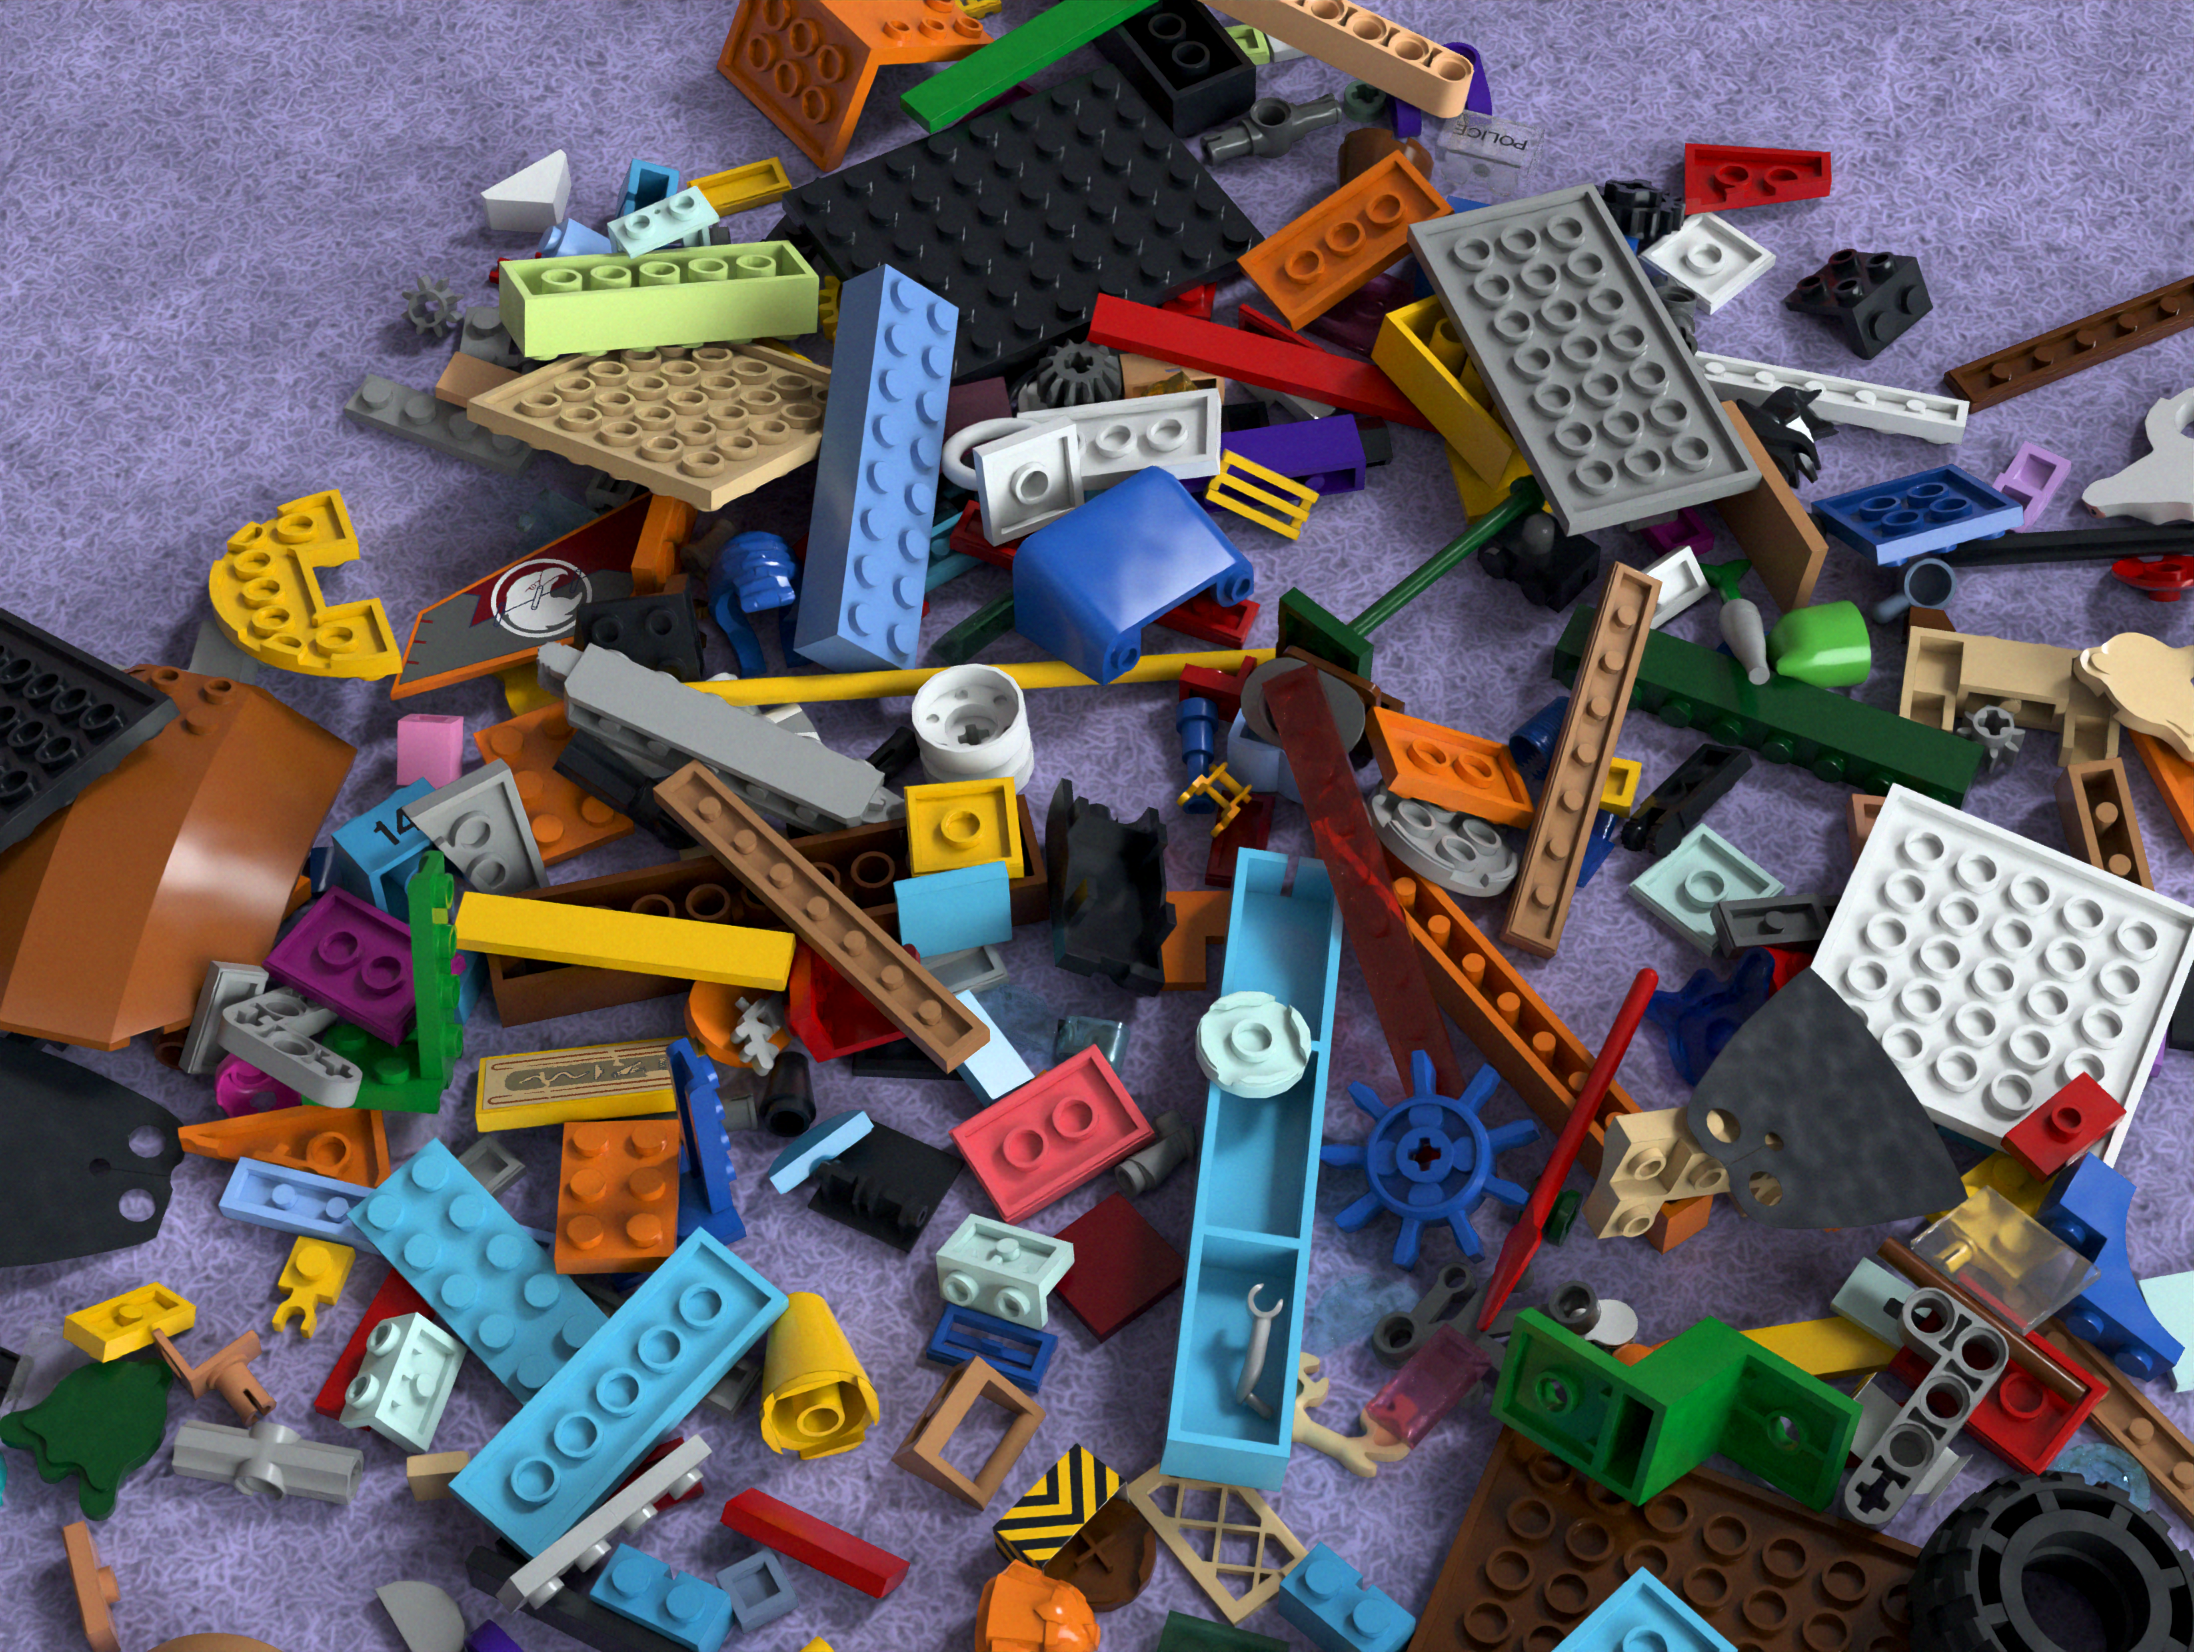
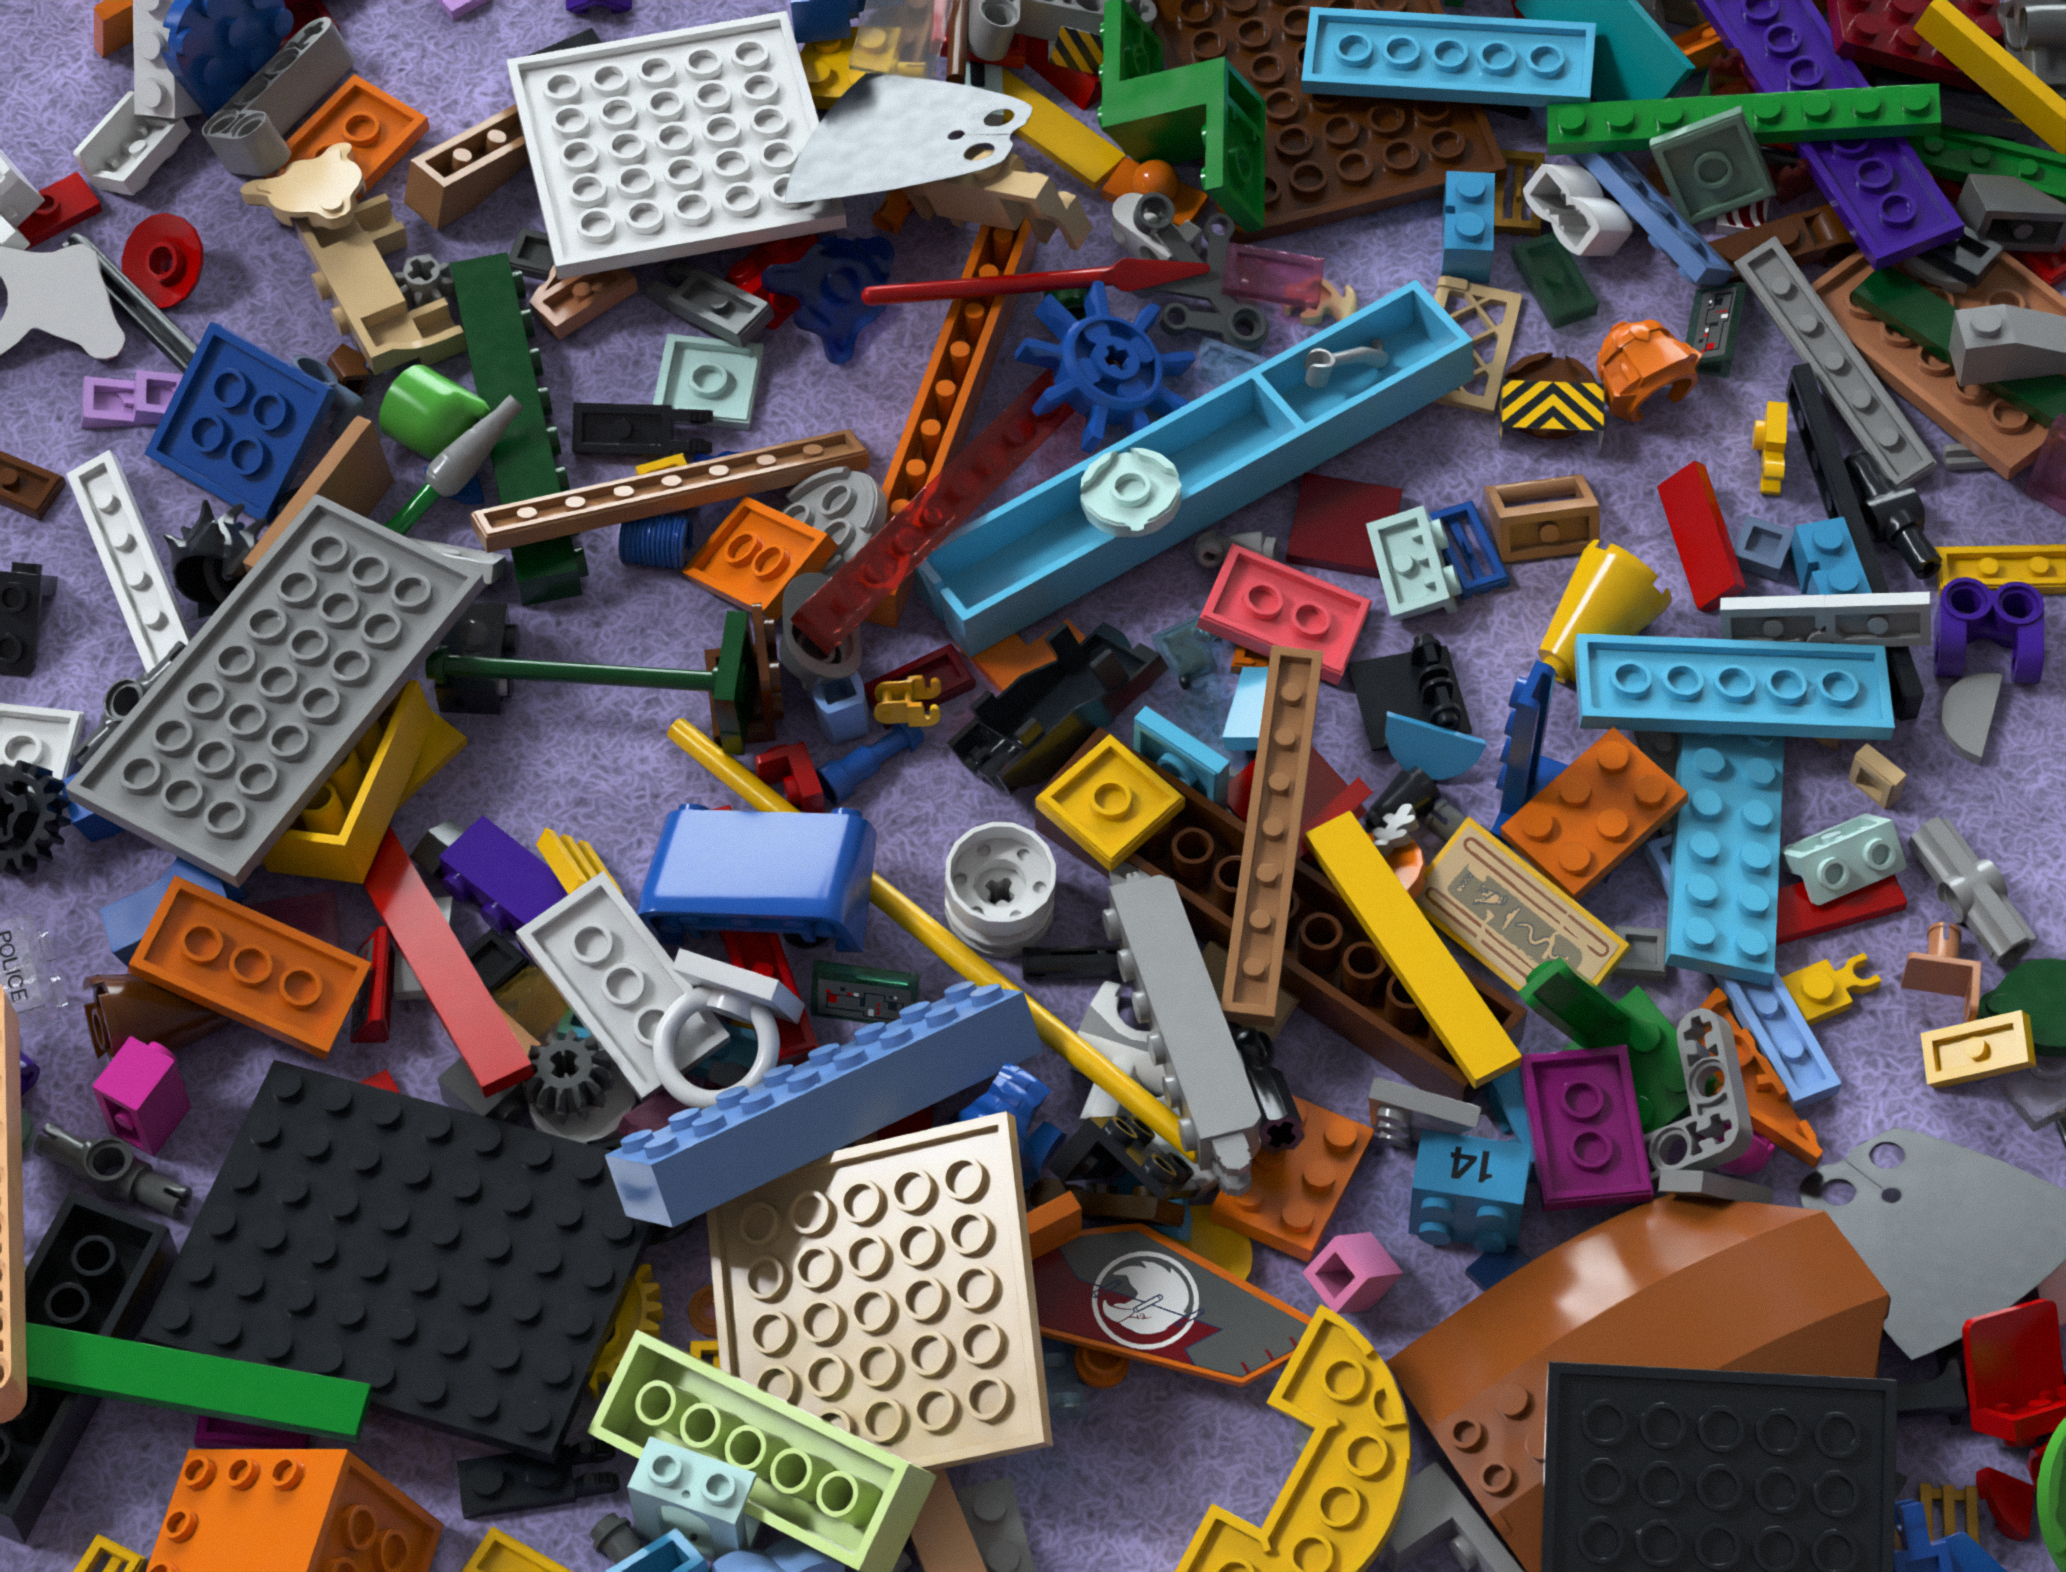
camera: 130 degrees left, 5 degrees up
red plate [2000,1071,2127,1185] -> none
none -> dark pink brick [92,1036,191,1157]

